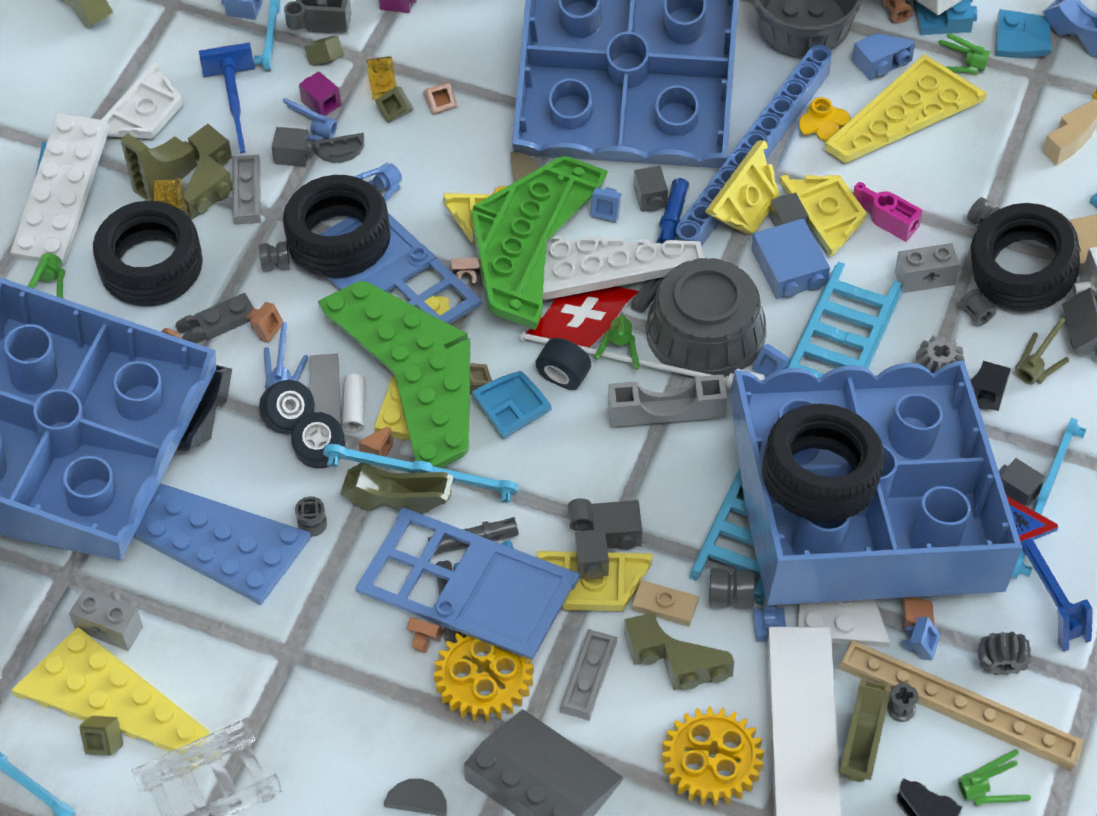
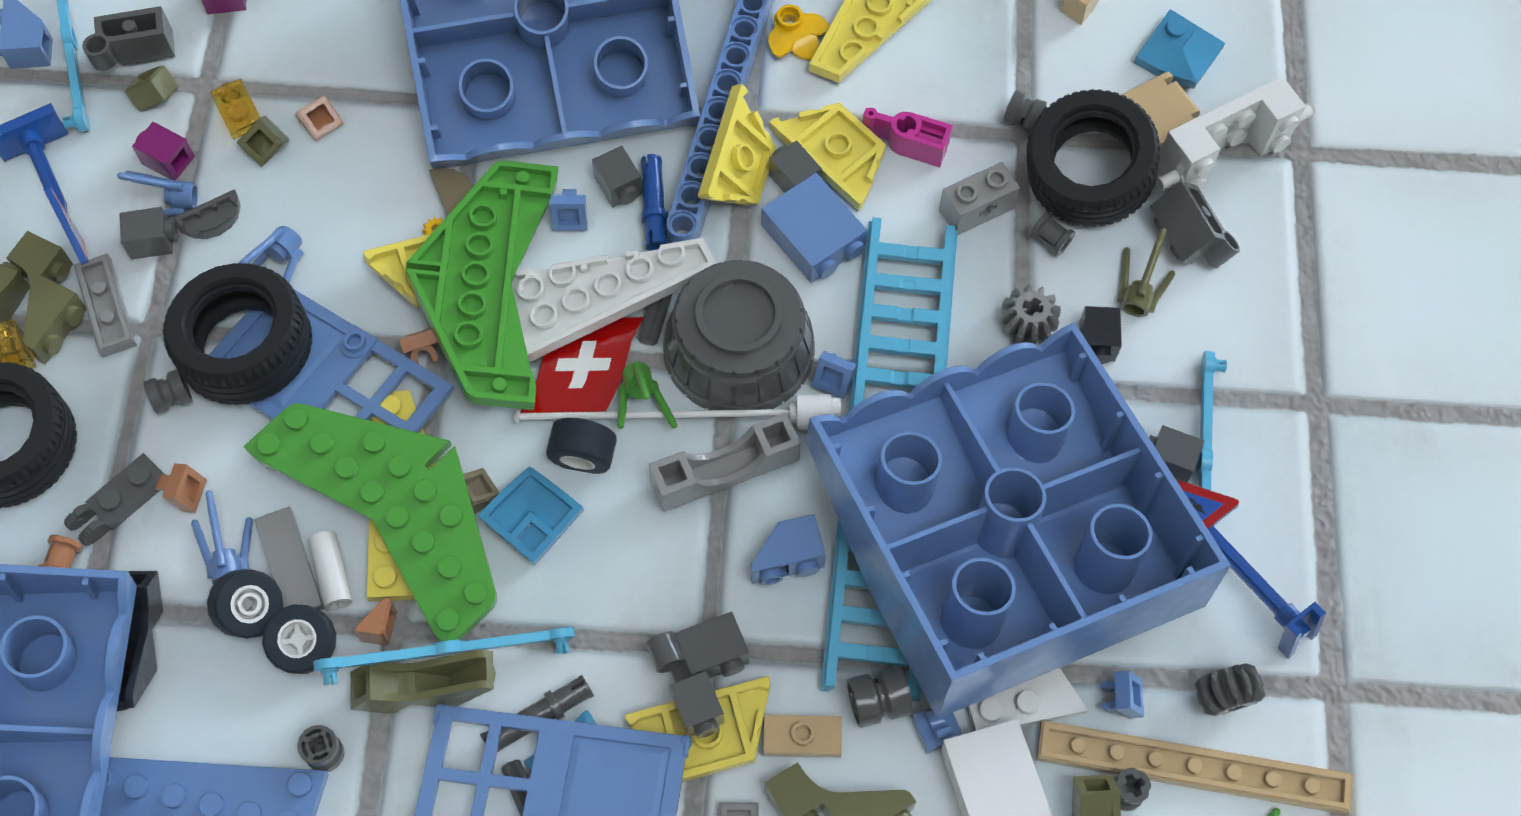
camera: 20 degrees left, 10 degrees up
black tyre [762,404,885,522] -> none
nougat slope [901,597,935,631] -> none
none -> medium blue slope [751,514,826,585]

